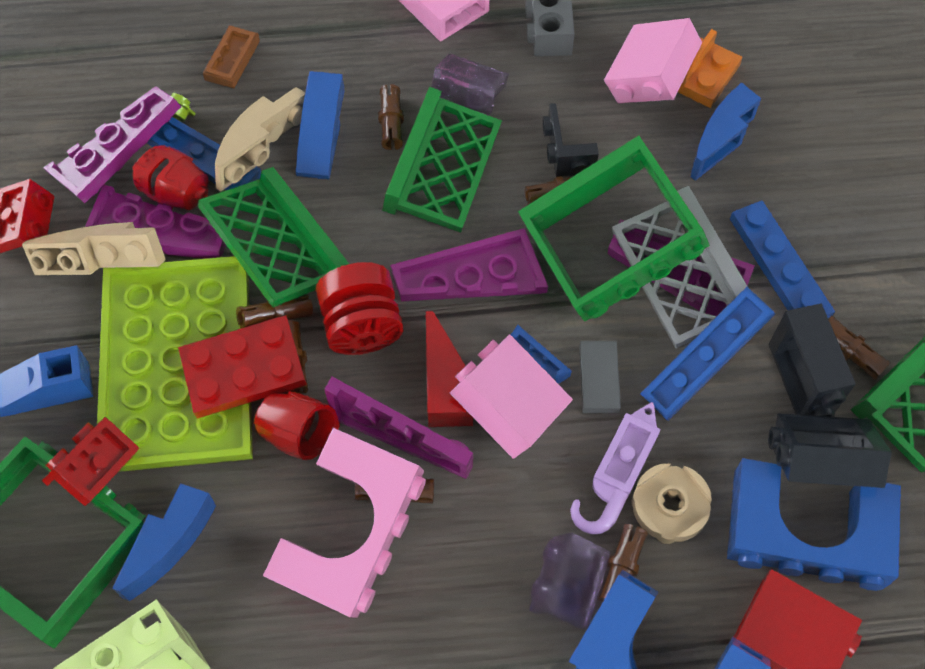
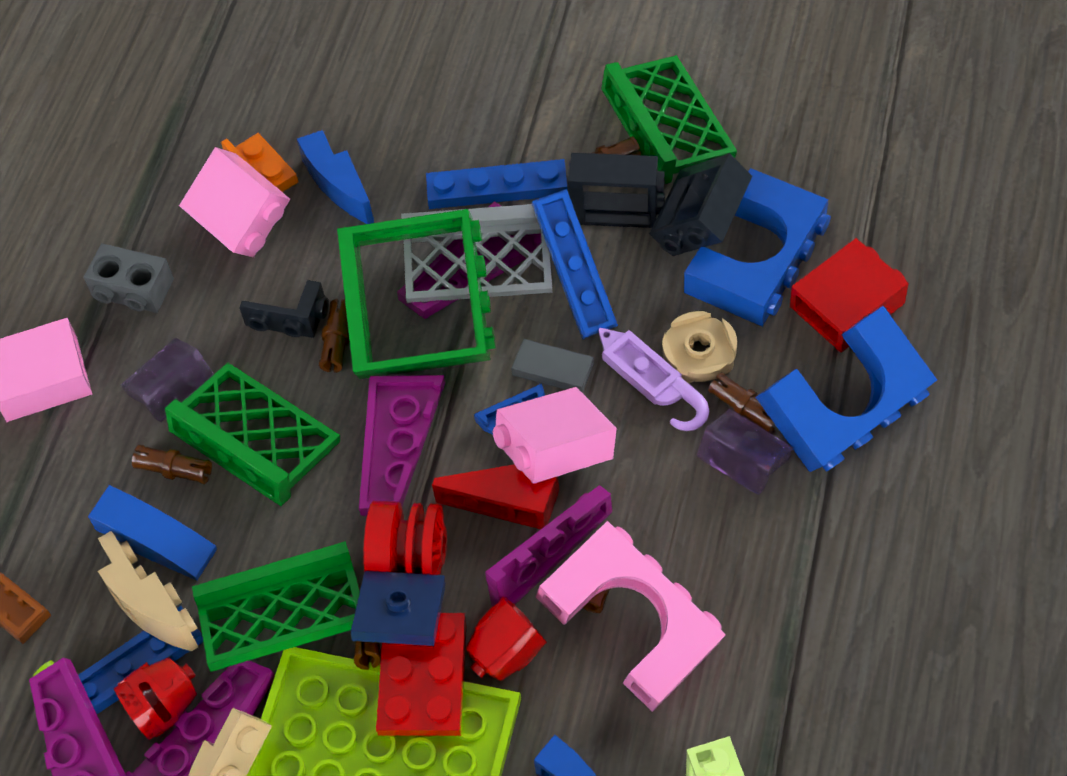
camera: 65 degrees left, 5 degrees down
none -> dark blue plate [351,571,445,646]

